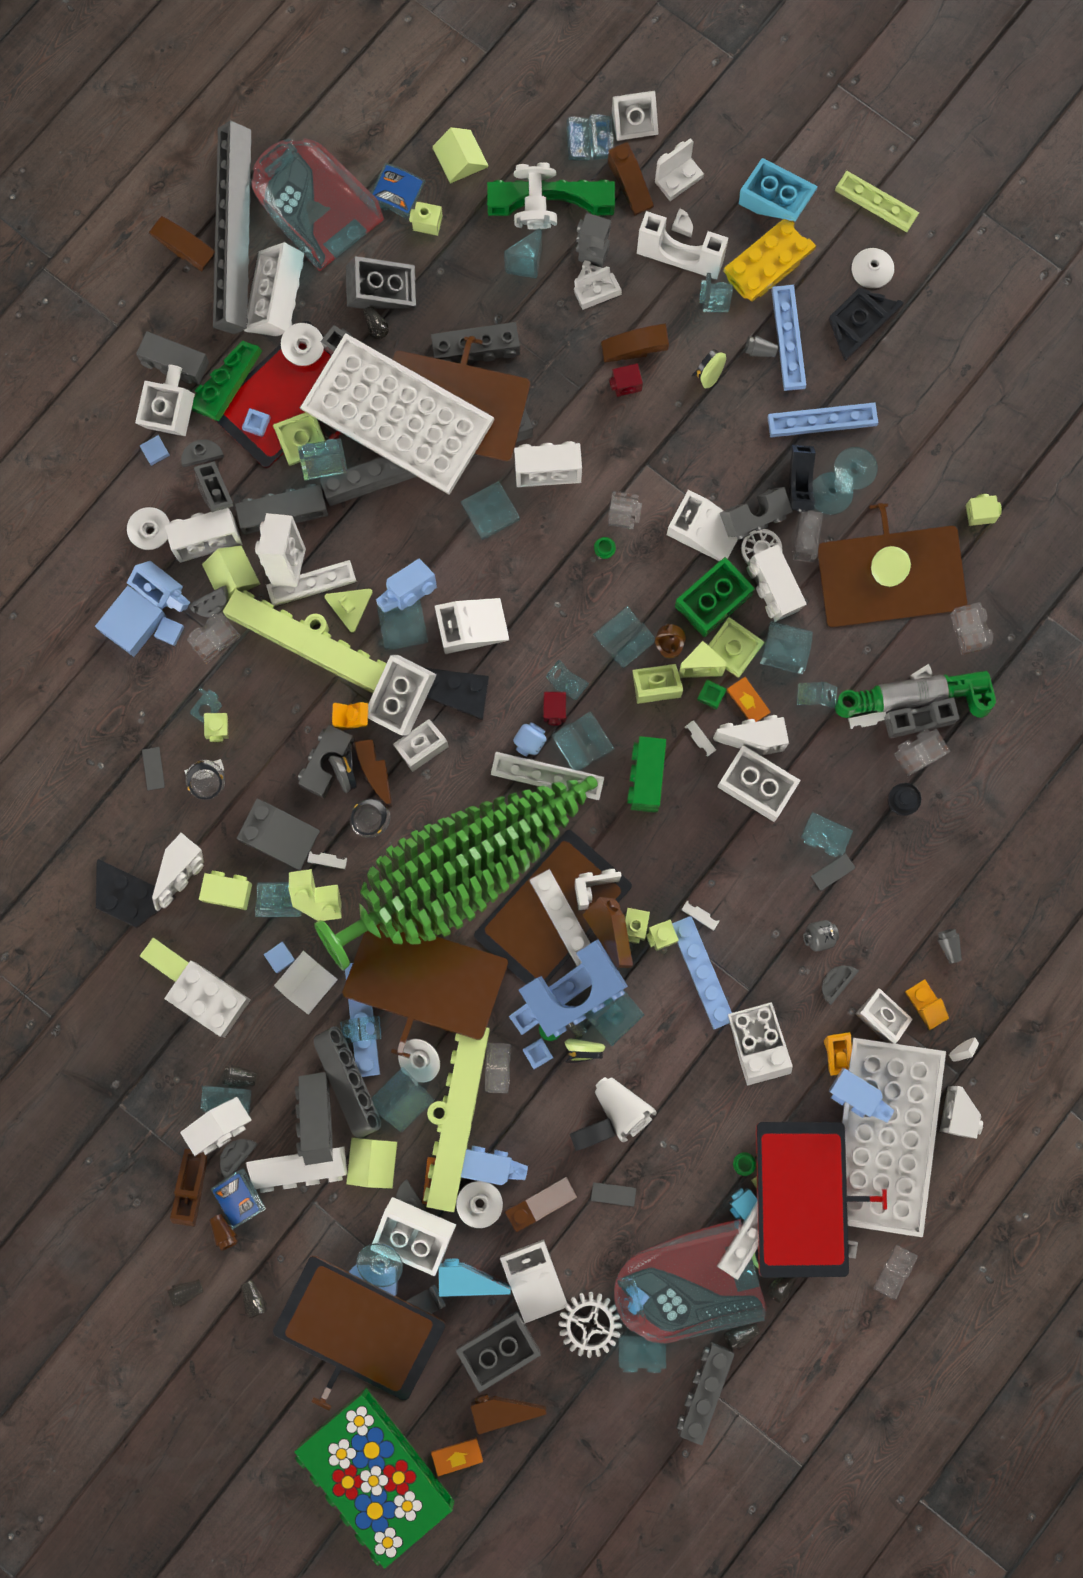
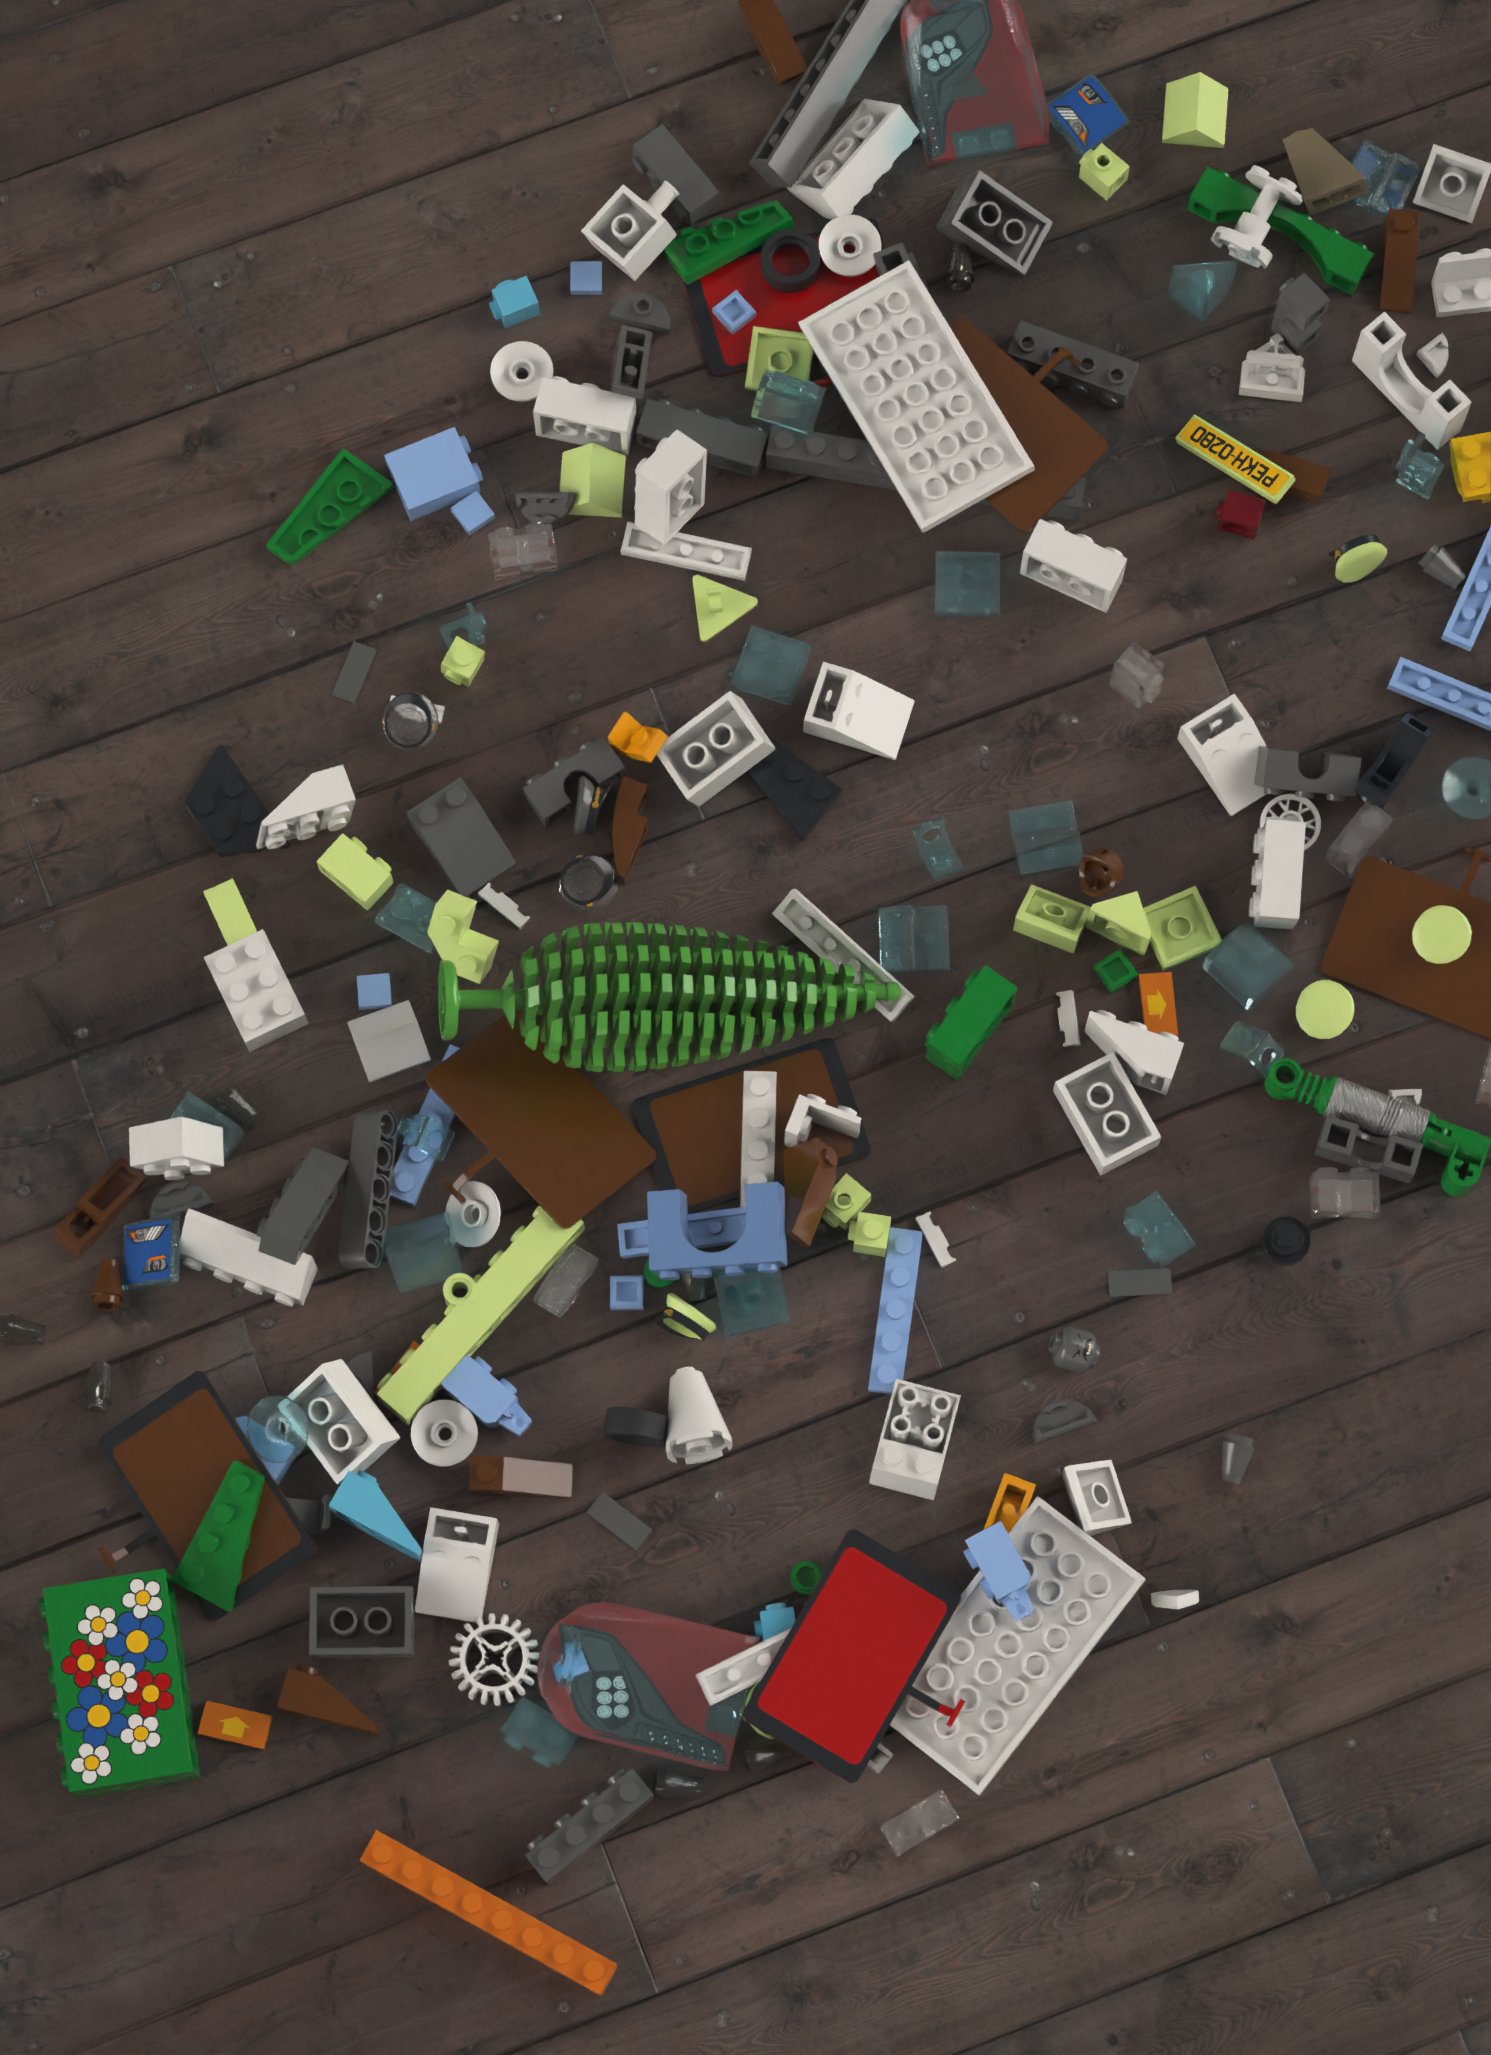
camera: 30 degrees right, 5 degrees down
light blue hinge [127,561,190,612] -> none
yellowish green hinge [223,589,386,693] -> none
yellowish green slope [347,1138,397,1188] -> none
light blue hinge [376,558,437,612] -> none
white slope [393,719,449,772] -> none
light blue head [514,722,546,757] -> none
dark red brick [544,692,566,726] -> none
green plate [594,537,616,559] -> none
green brick [675,557,755,638] -> none
clear light blue dish [813,472,853,514] -> none
white piece [848,712,887,729] -> none
light orange slope [905,979,949,1030] -> none
white slope [939,1086,983,1138] -> none
none -> green wing [172,1460,266,1612]
none -> green wing [266,448,395,567]
none -> orange brick [359,1830,618,1997]
none -> medium azure brick [489,276,540,329]
none -> black tyre [761,229,820,293]
none -> tile [1175,414,1295,504]
none -> dark tan slope [1282,128,1369,216]
none -> yellowish green piece [1296,980,1354,1039]

